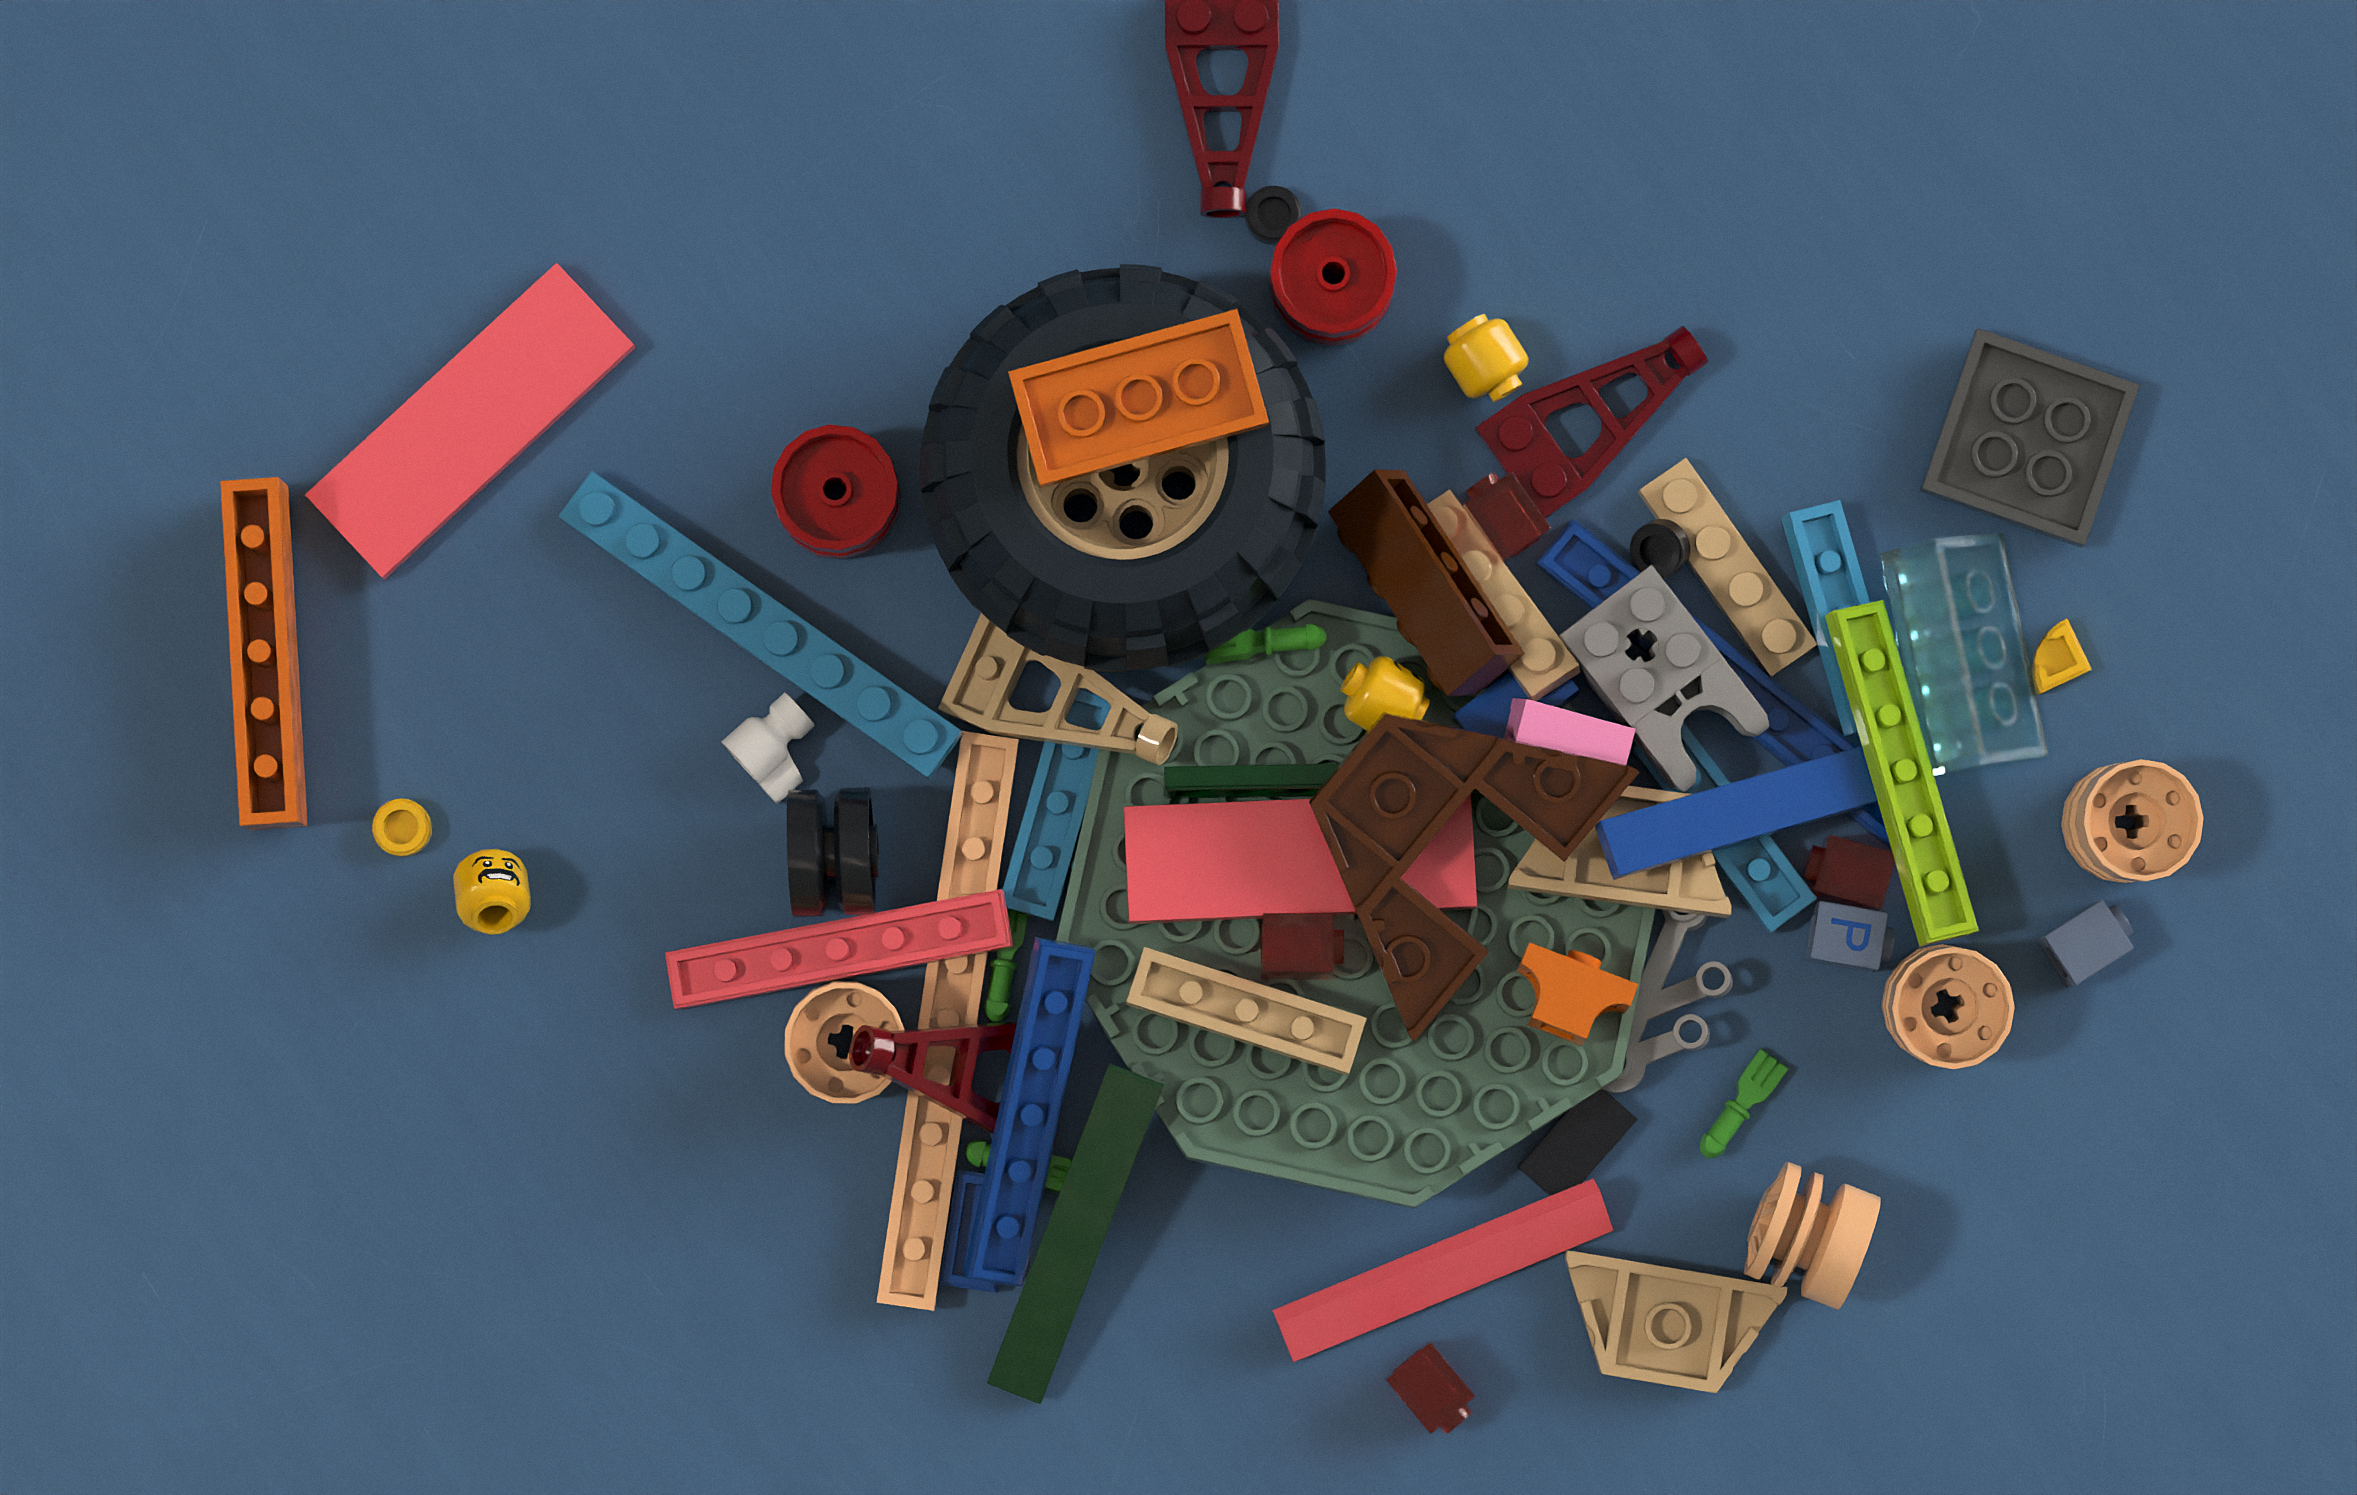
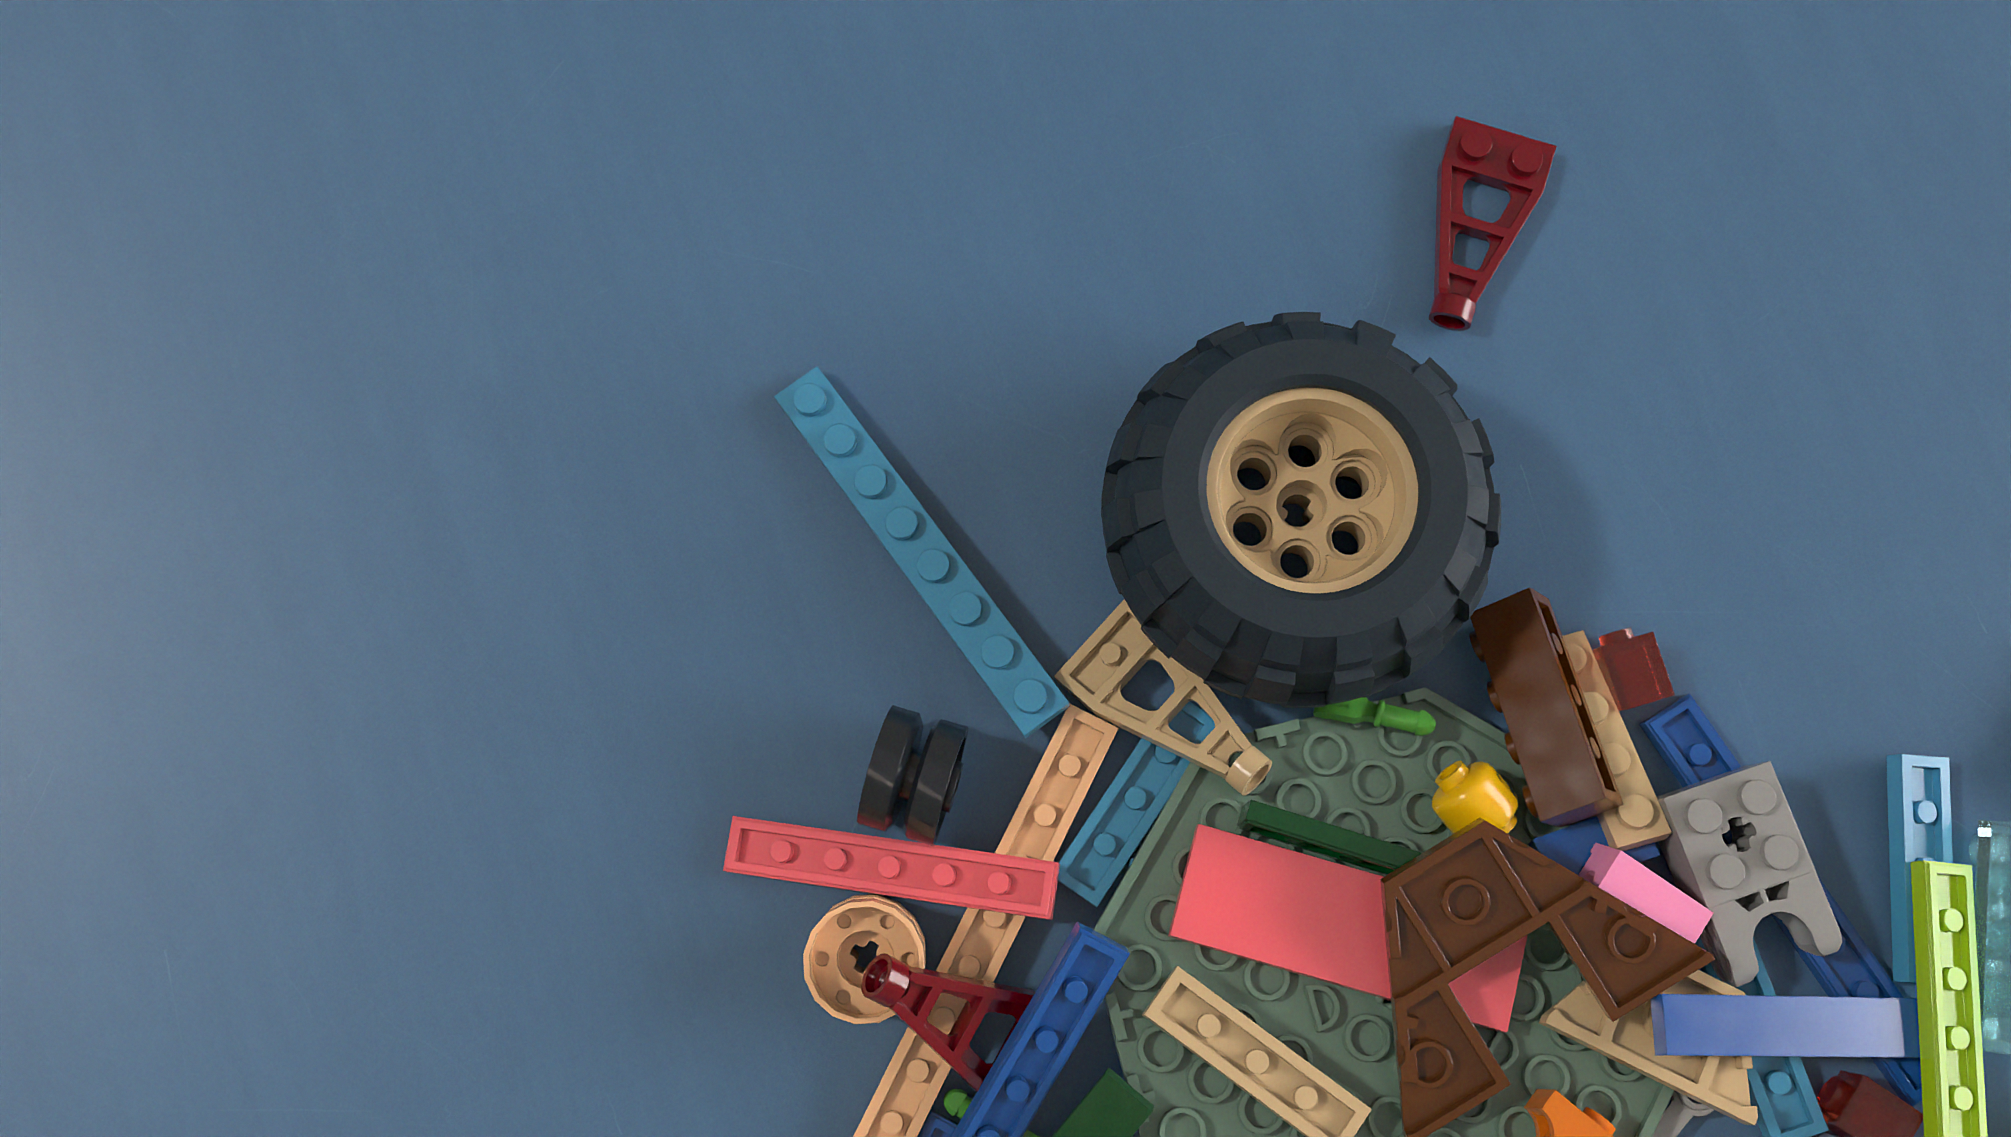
camera: 25 degrees right, 5 degrees down
orange brick [220,477,308,831] -> none
coral tile [305,263,636,580] -> none
yellow tile [372,798,432,857] -> none
yellow head [453,849,530,935] -> none
white piece [721,692,815,805] -> none
red wheel [771,424,901,560] -> none
bright green piece [984,909,1028,1022] -> none
orange plate [1008,309,1269,488] -> none
black tile [1245,186,1302,245] -> none
clear red brick [1261,913,1344,980] -> none
red wheel [1269,208,1397,346] -> none
yellow head [1443,314,1529,403] -> none
dark red plate [1475,326,1708,523] -> none
black tile [1630,519,1691,579] -> none
tan plate [1638,458,1818,677] -> none

